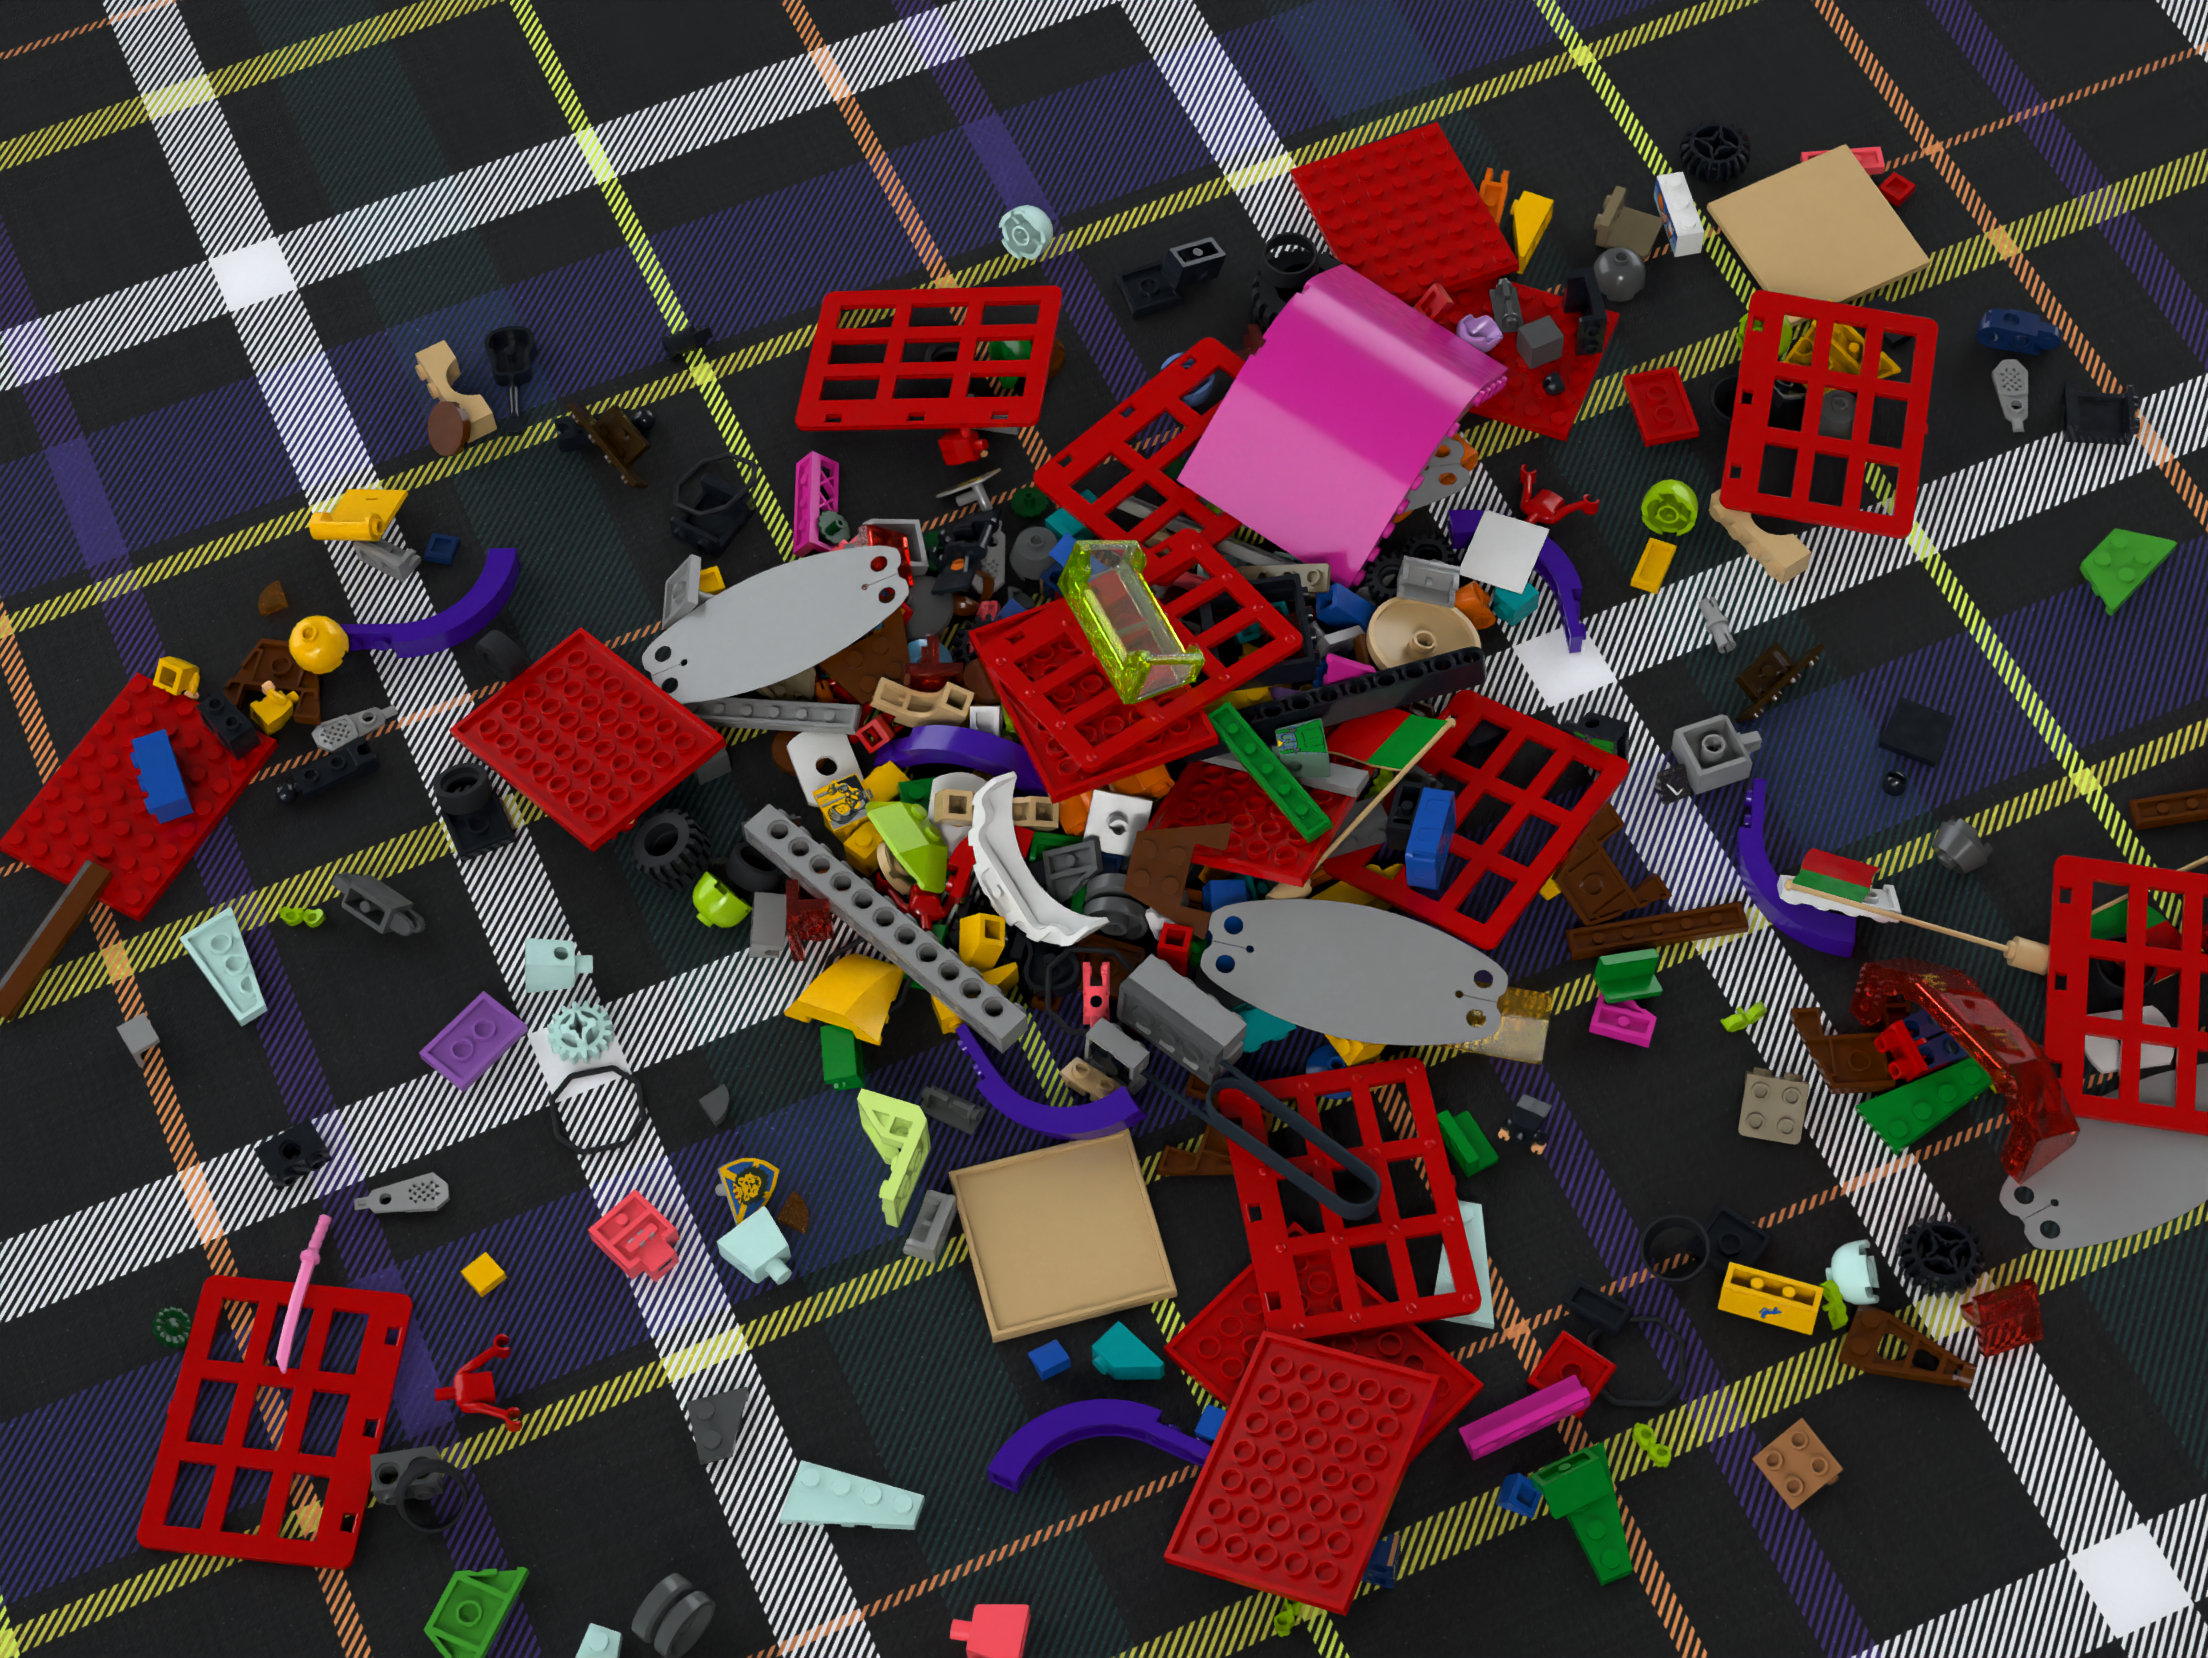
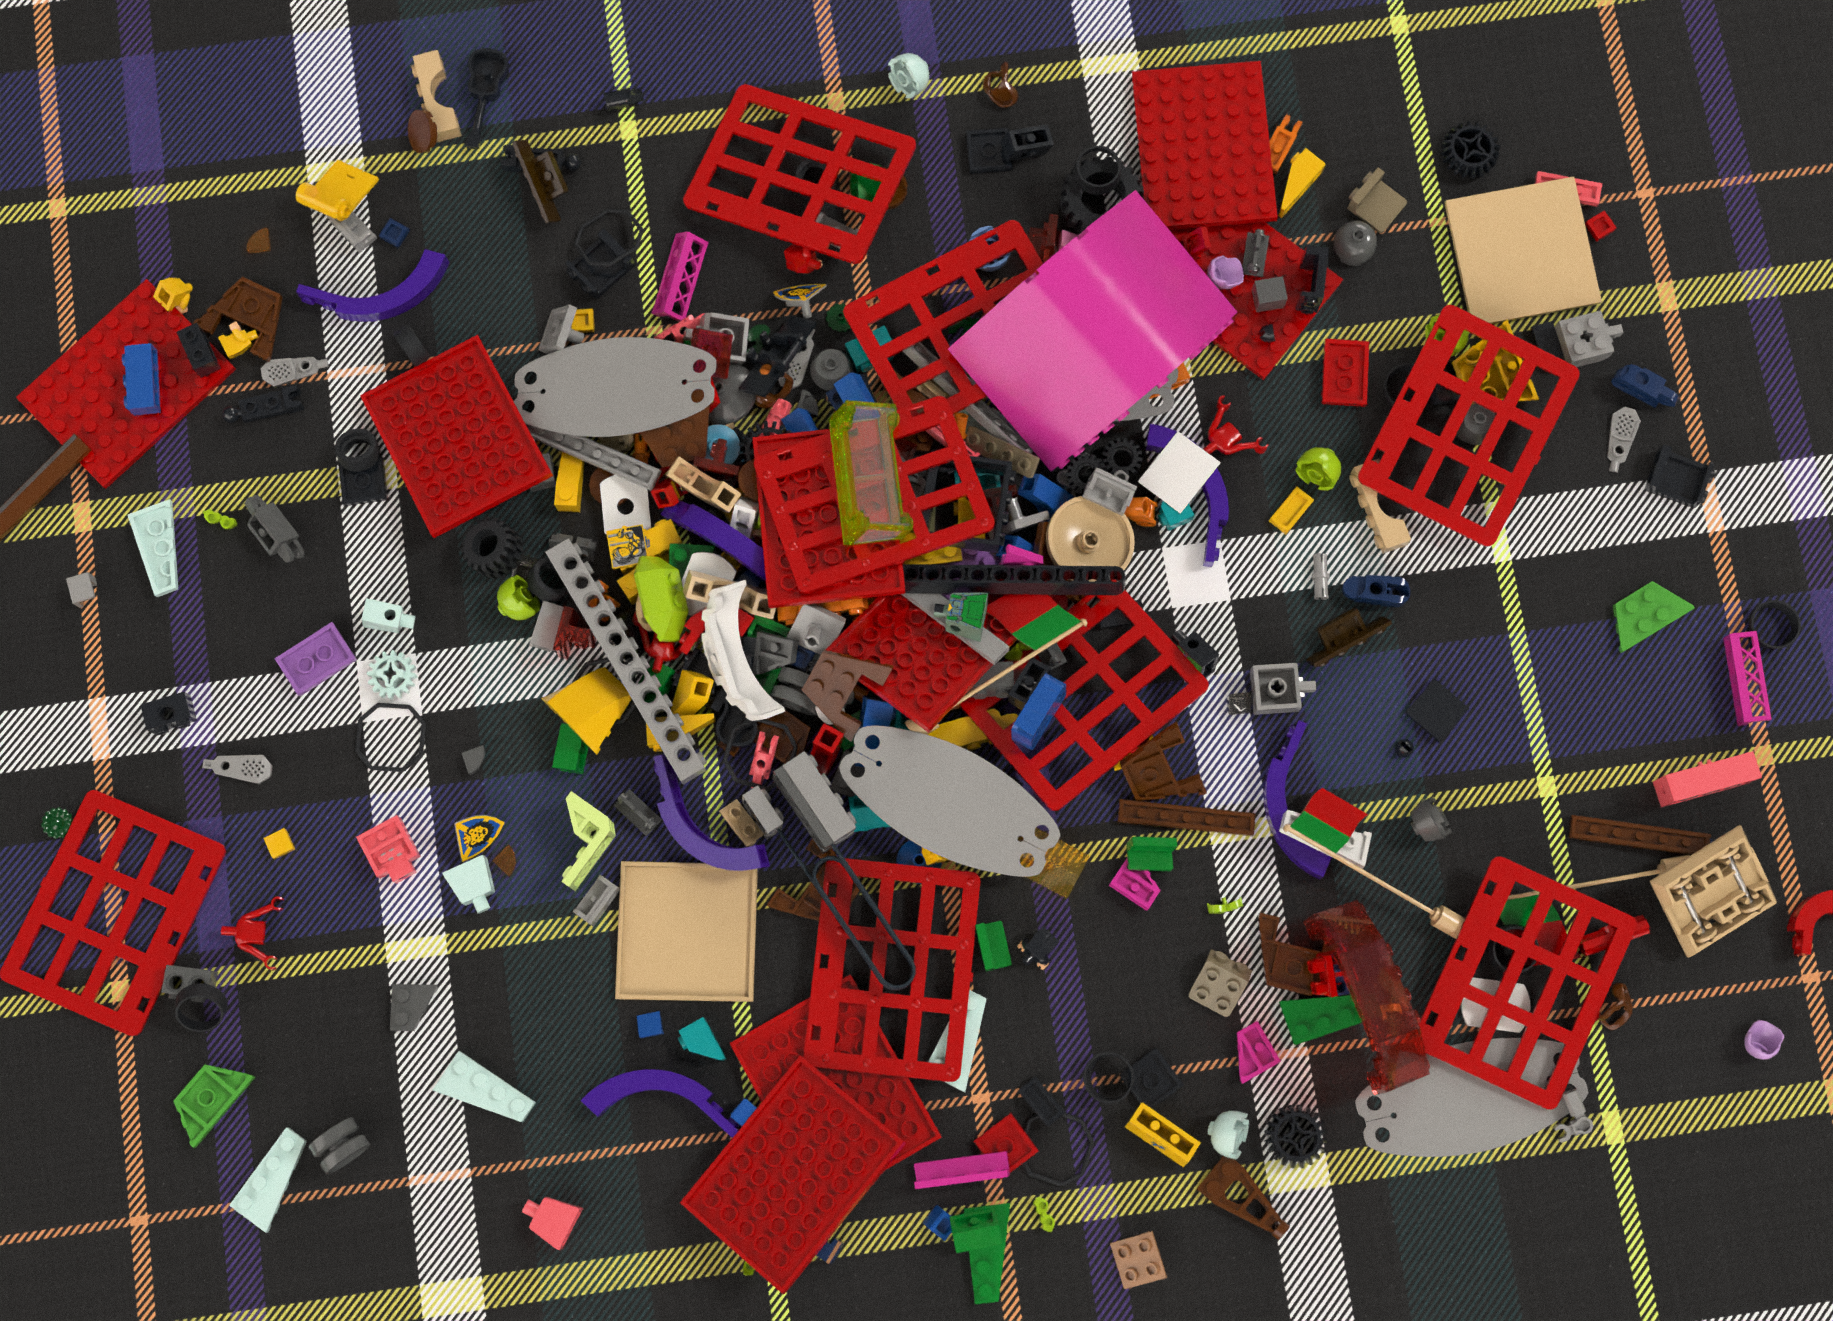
camera: 15 degrees right, 20 degrees up
bright pink sword [276,1214,332,1374] -> none
yellow cylinder [289,615,349,674] -> none
dark green piece [817,510,851,545] -> none
green tile [1207,701,1333,844] -> none
white brick [1654,171,1704,257] -> none
lime piece [1819,1279,1848,1330] -> none
clear red bracket [1960,1278,2044,1358] -> none
none -> yellow slope [554,452,584,512]
none -> reddish brown piece [983,62,1018,107]
none -> dark pink wing [1236,1021,1281,1084]
none -> dark blue piece [1342,575,1410,607]
none -> light grey hinge [1555,311,1624,367]

